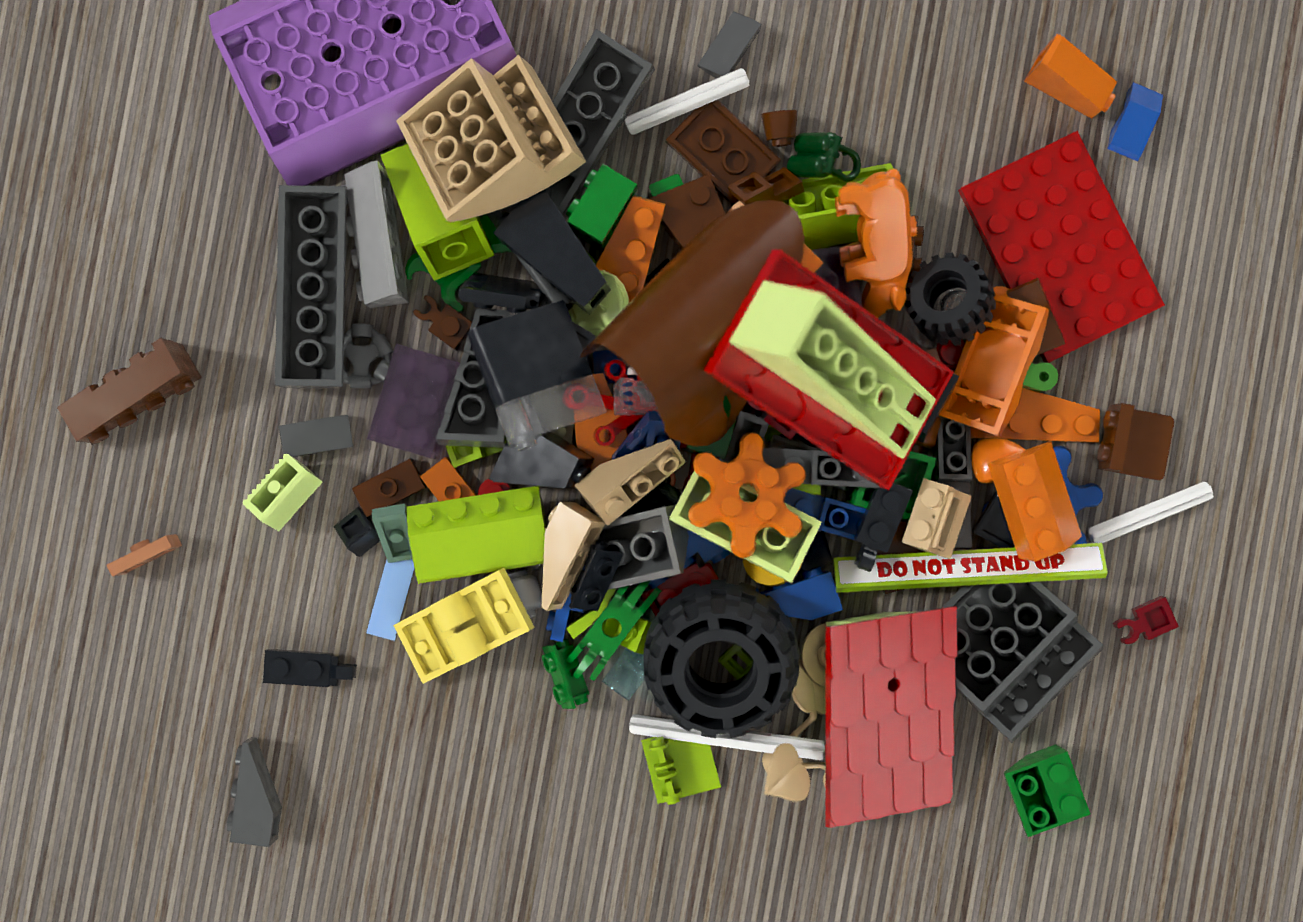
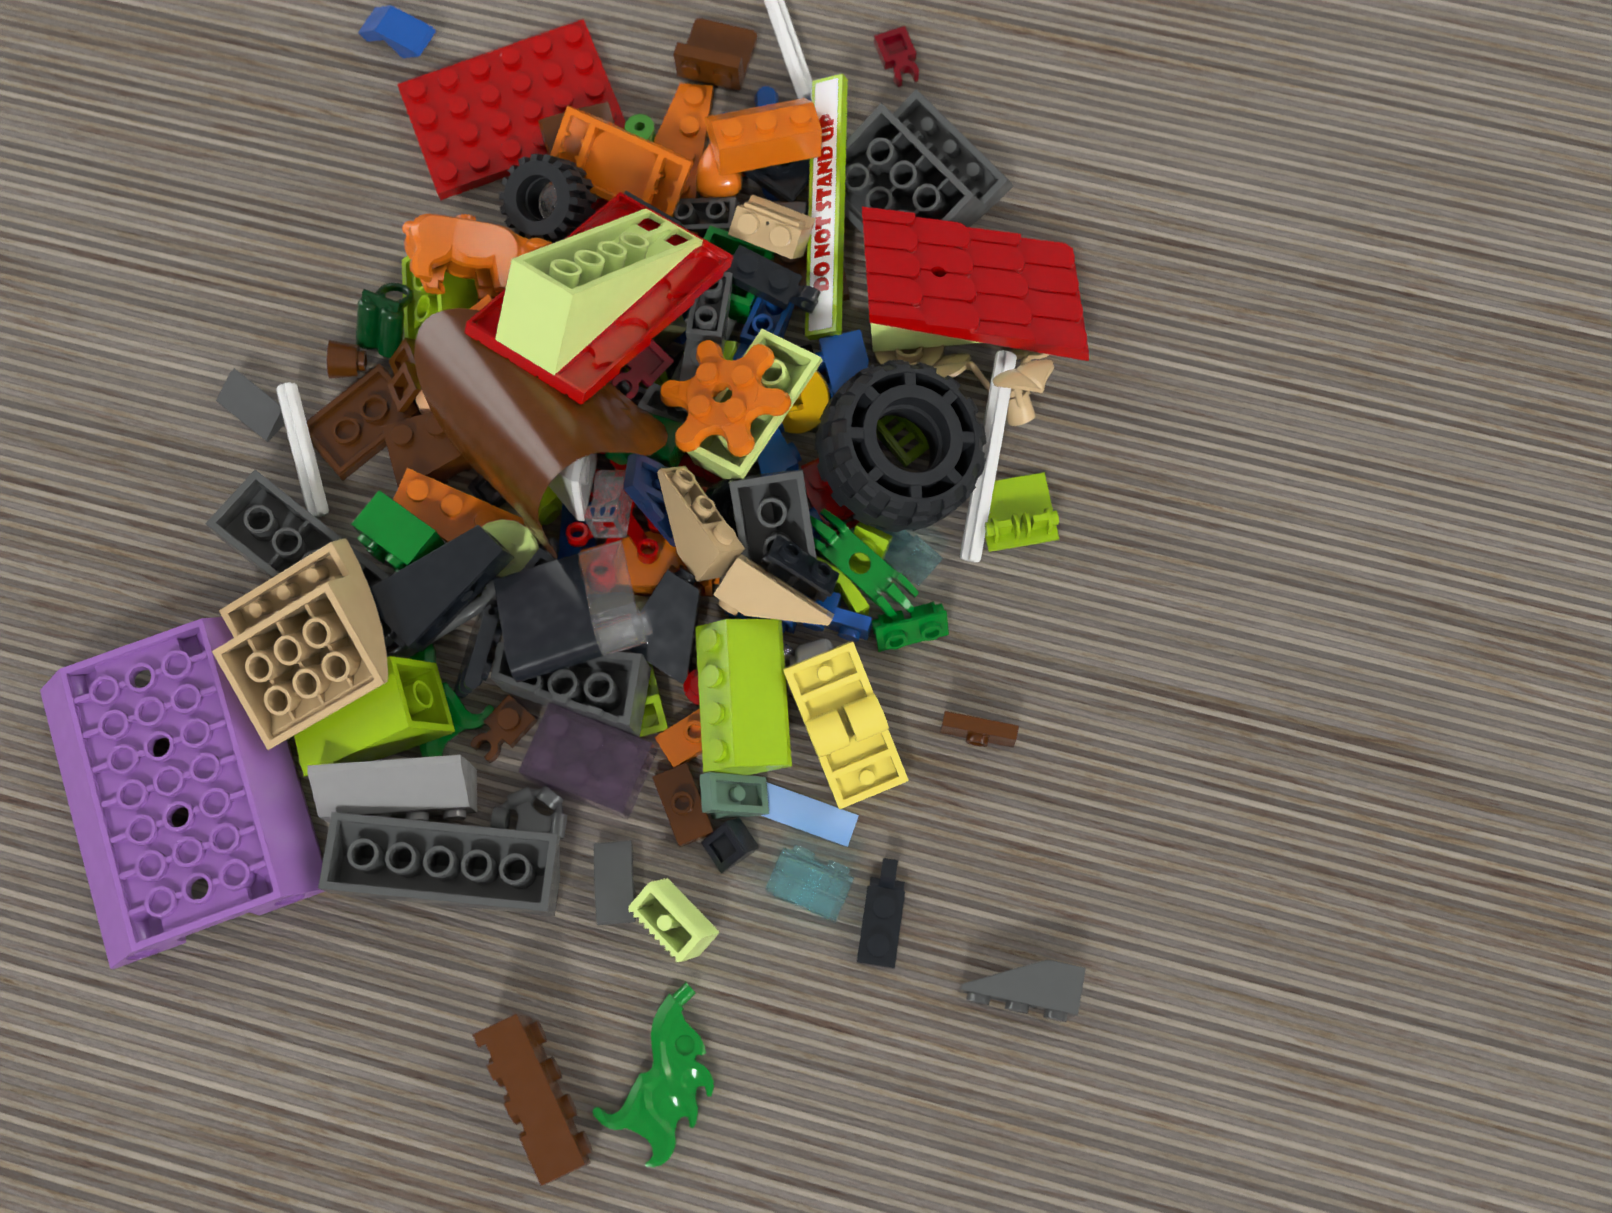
camera: 80 degrees left, 15 degrees down
nougat plate [106,534,182,577] -> none
green tile [649,174,683,198] -> none
green slope [1003,744,1090,837] -> none
orange slope [1024,33,1117,119] -> none
none -> green piece [592,982,714,1167]
none -> clear light blue brick [765,845,854,923]
none -> reddish brown plate [940,711,1019,748]

